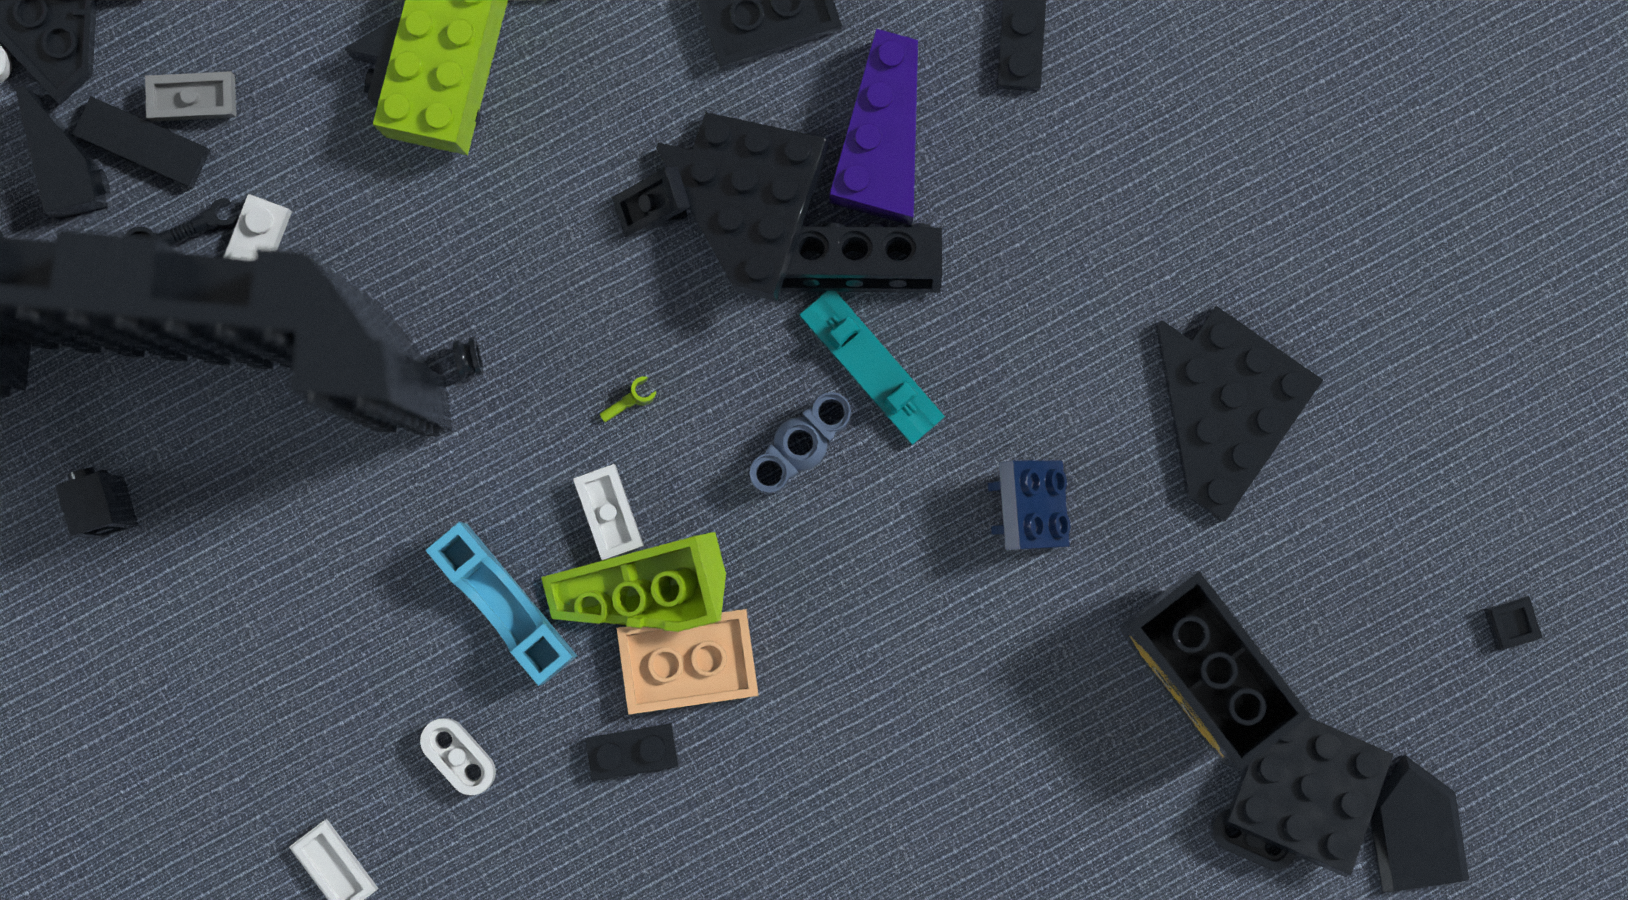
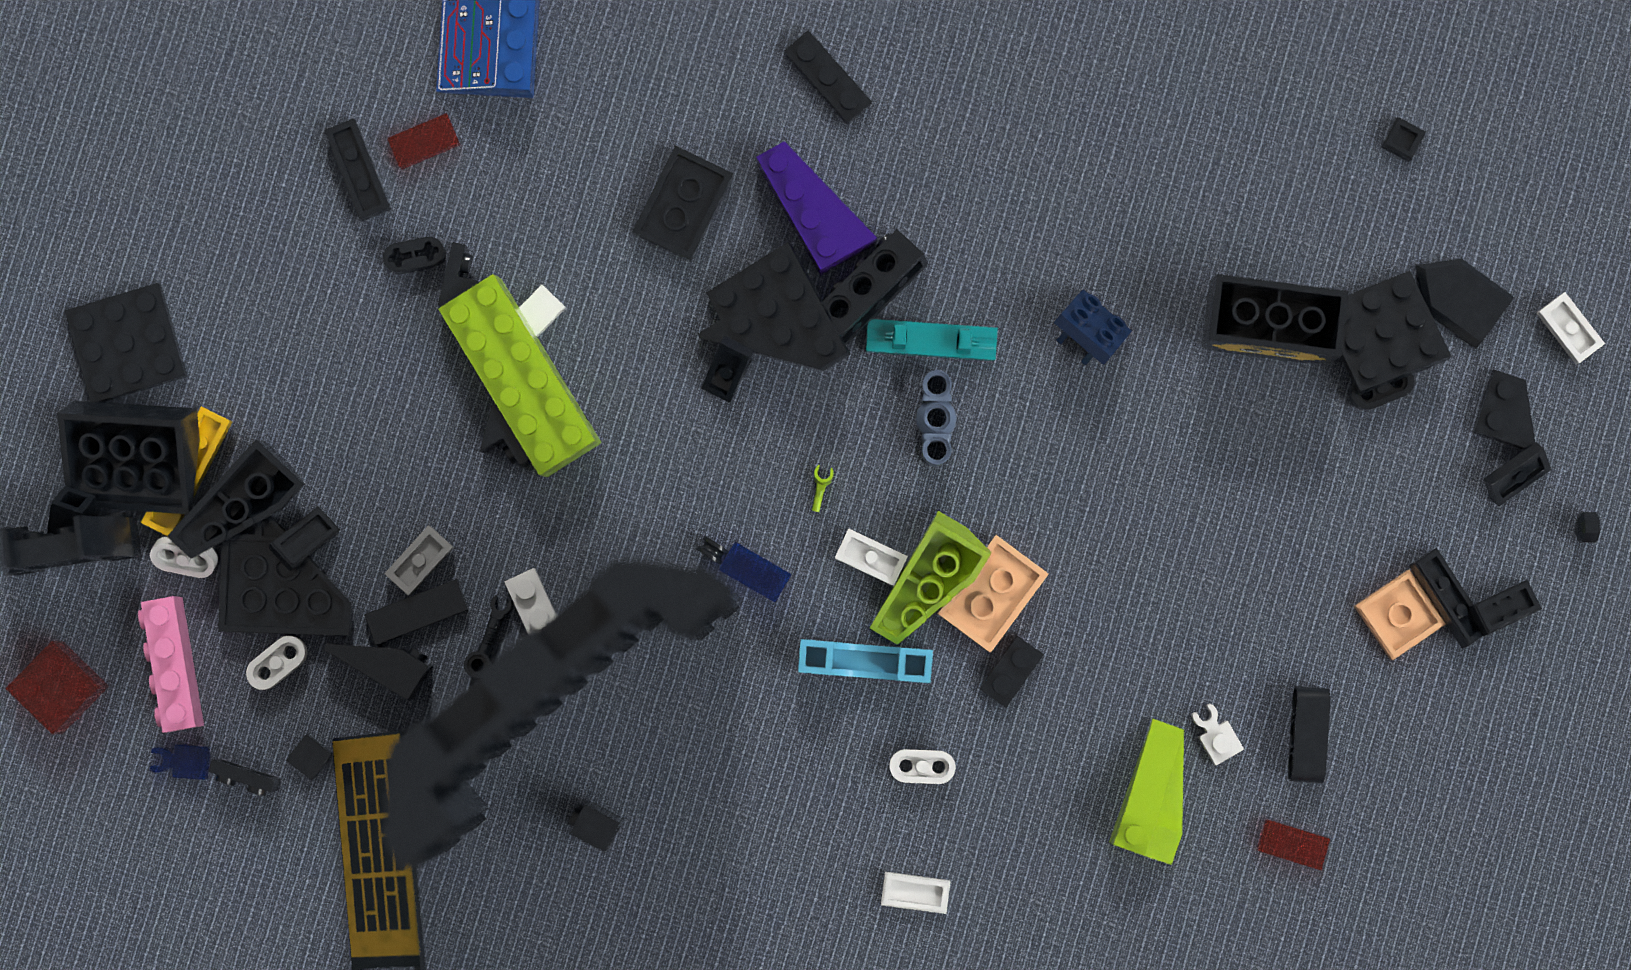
camera: 50 degrees left, 0 degrees up
black wing [1156,306,1323,522] -> none
none -> clear blue plate [719,542,792,603]

